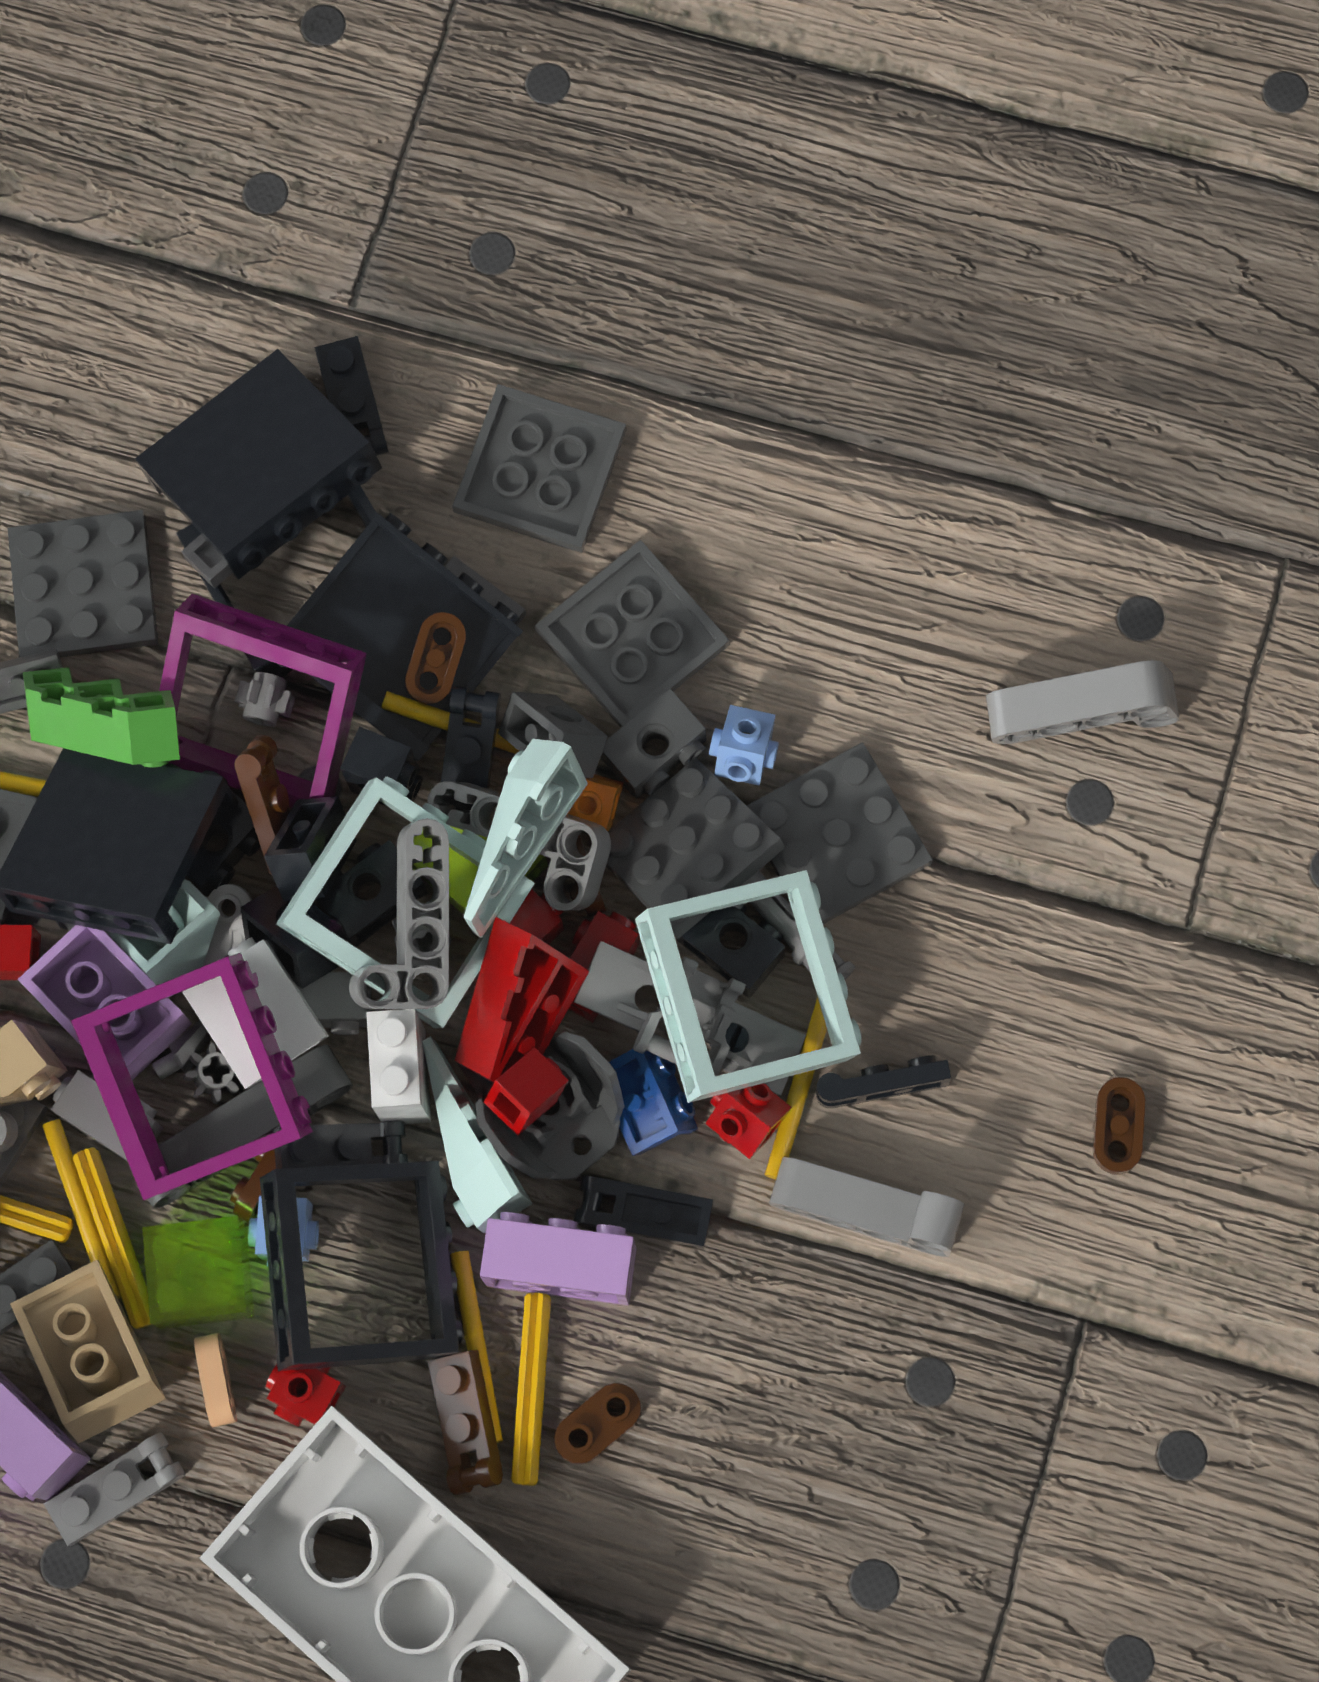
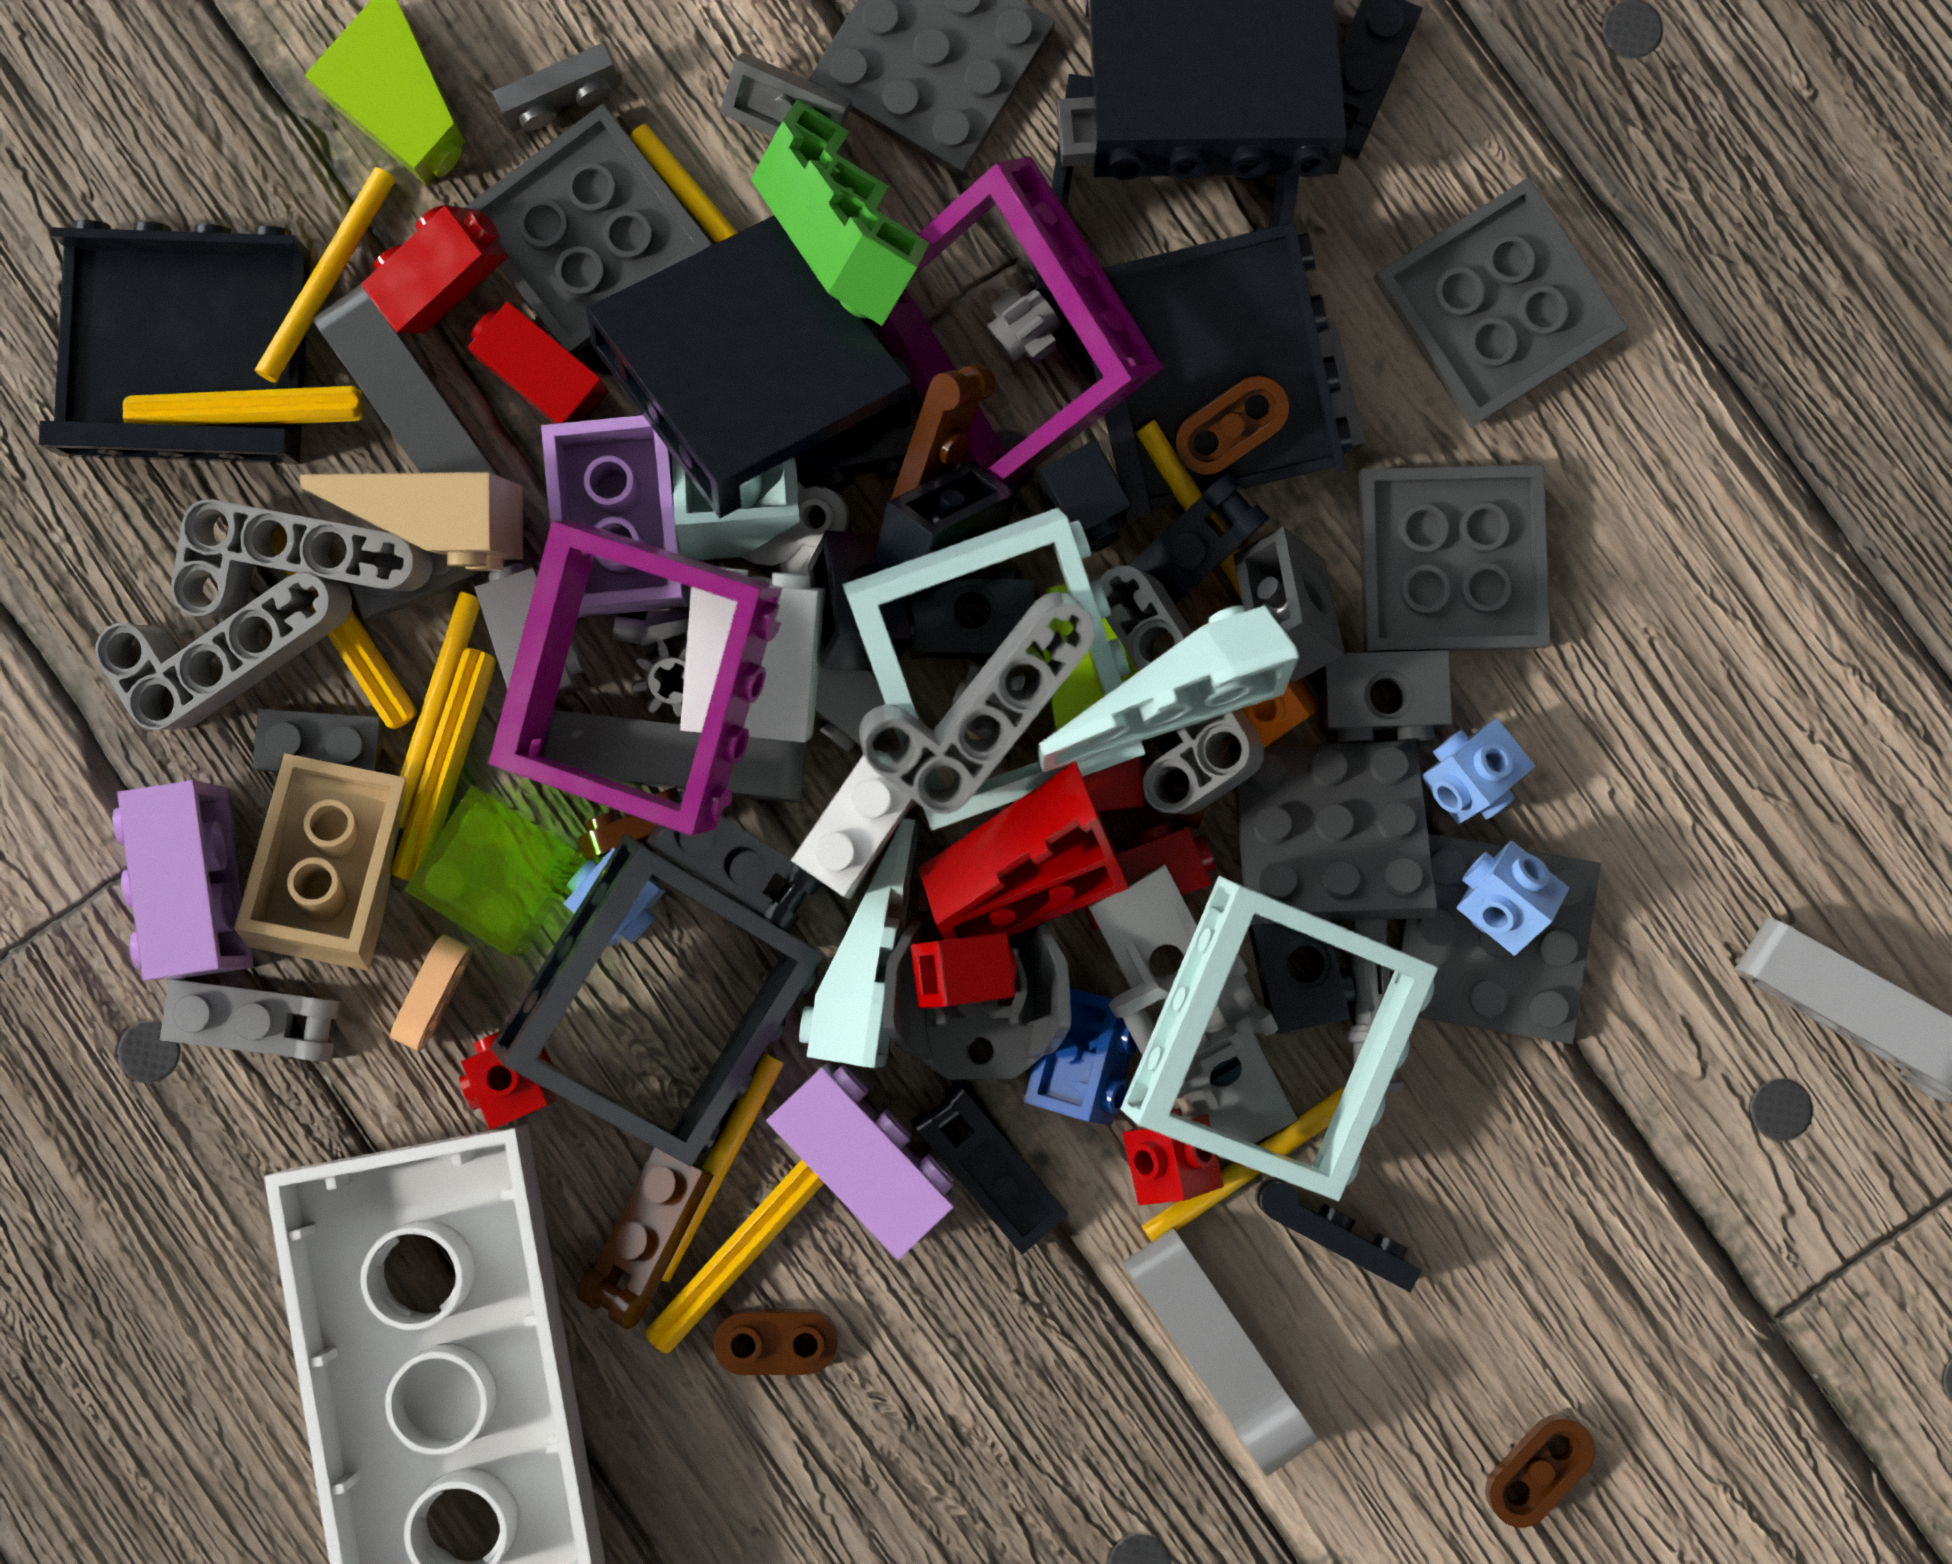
camera: 30 degrees right, 10 degrees up
none -> light blue brick [1456,840,1570,956]

